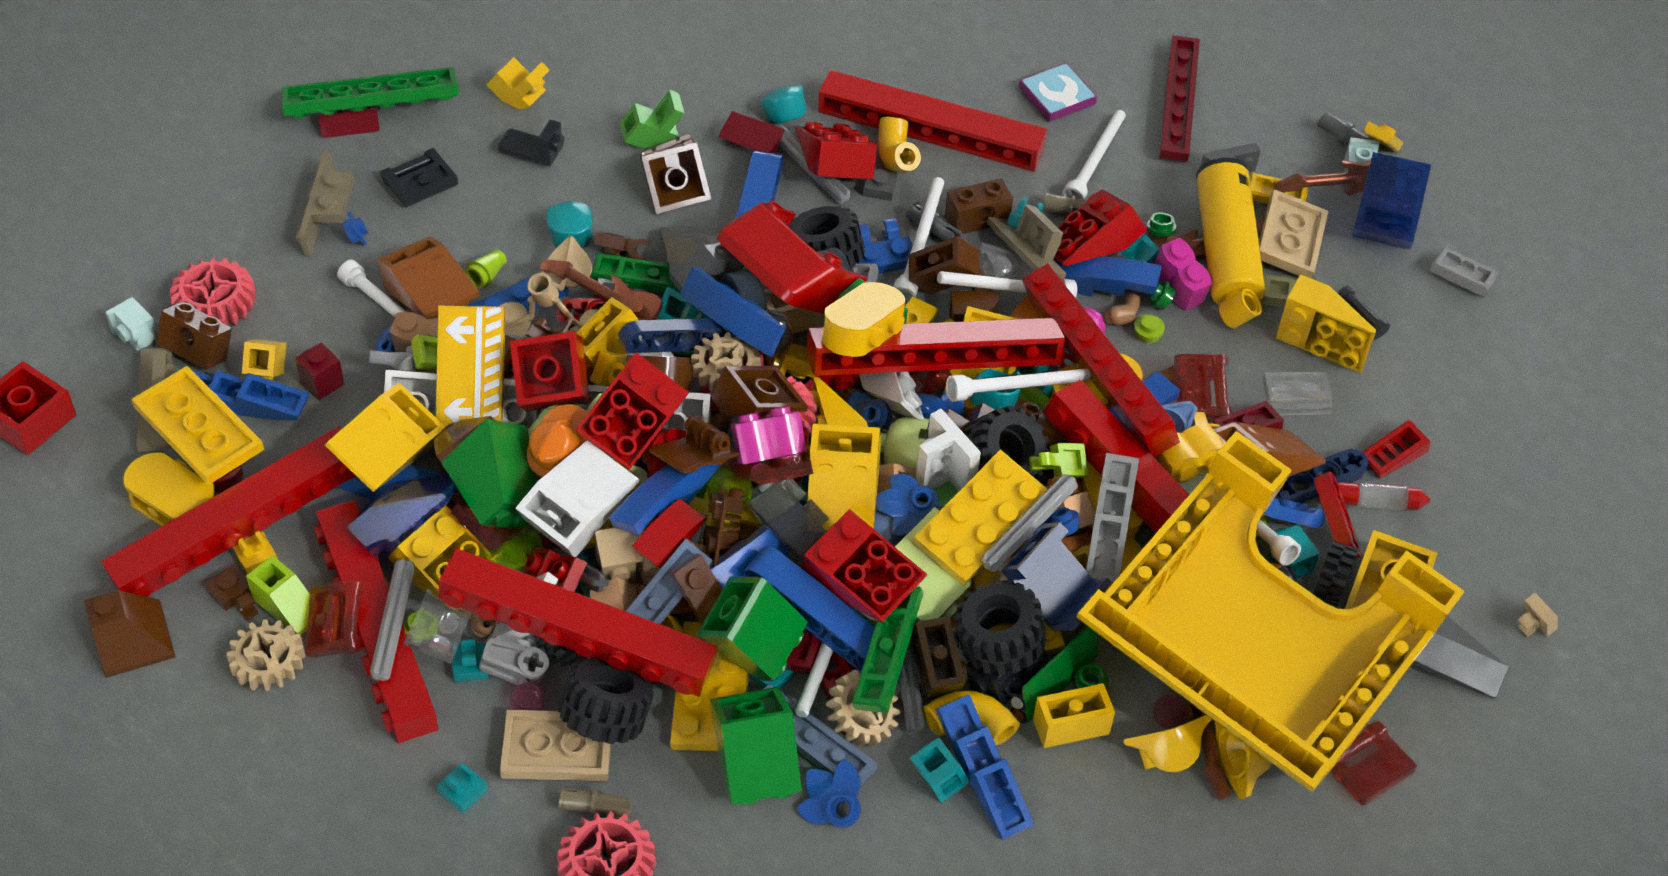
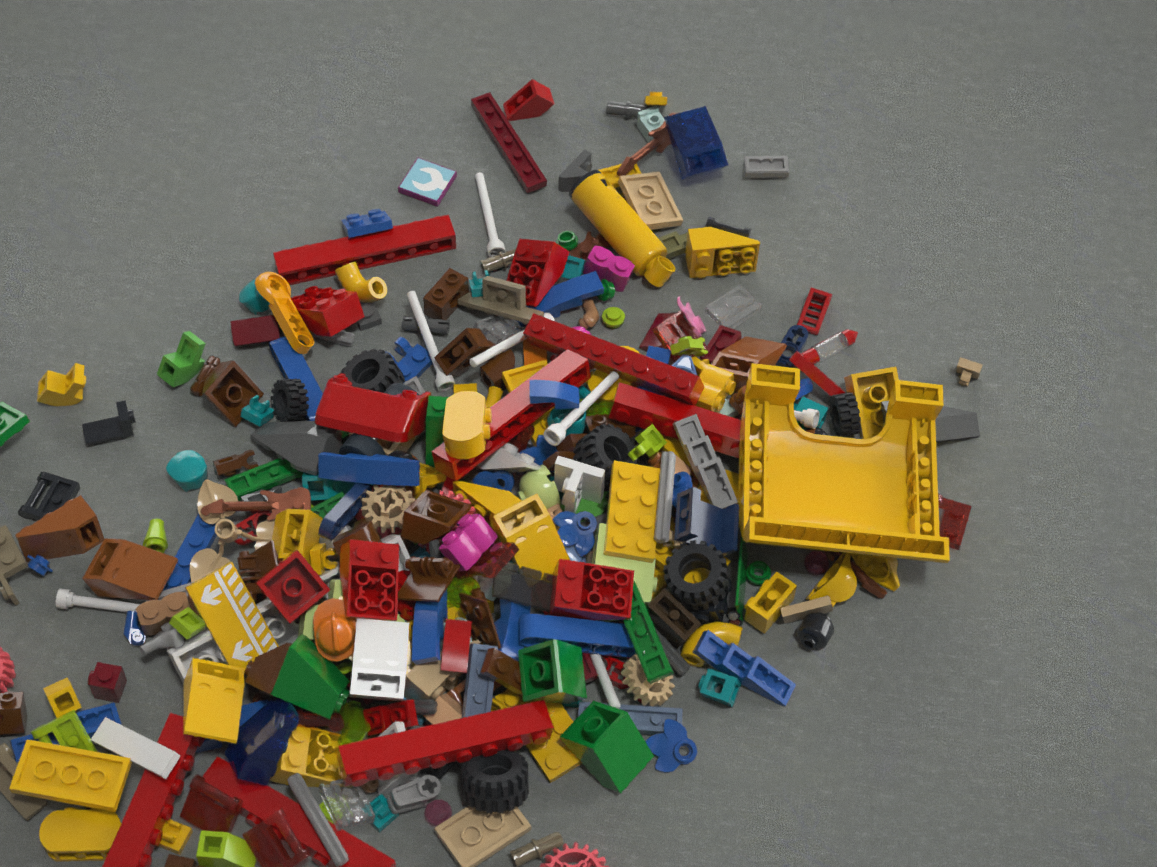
camera: 35 degrees left, 5 degrees up
none -> dark orange slope [15,495,104,562]
none -> lime plate [31,710,98,752]
none -> white tile [91,717,180,779]
none -> clear red plate [180,774,243,834]
none -> teal tile [240,395,274,427]
none -> light orange beam [255,271,314,354]
none -> black tyre [270,378,309,422]
none -> blue plate [341,209,393,238]
none -> red slope [503,79,554,121]
none -> blue slope [530,380,580,409]
none -> lime plate [670,336,708,357]
none -> bright pink plate [677,296,706,338]
none -> tan tile [781,596,833,624]
none -> black head [797,612,834,650]

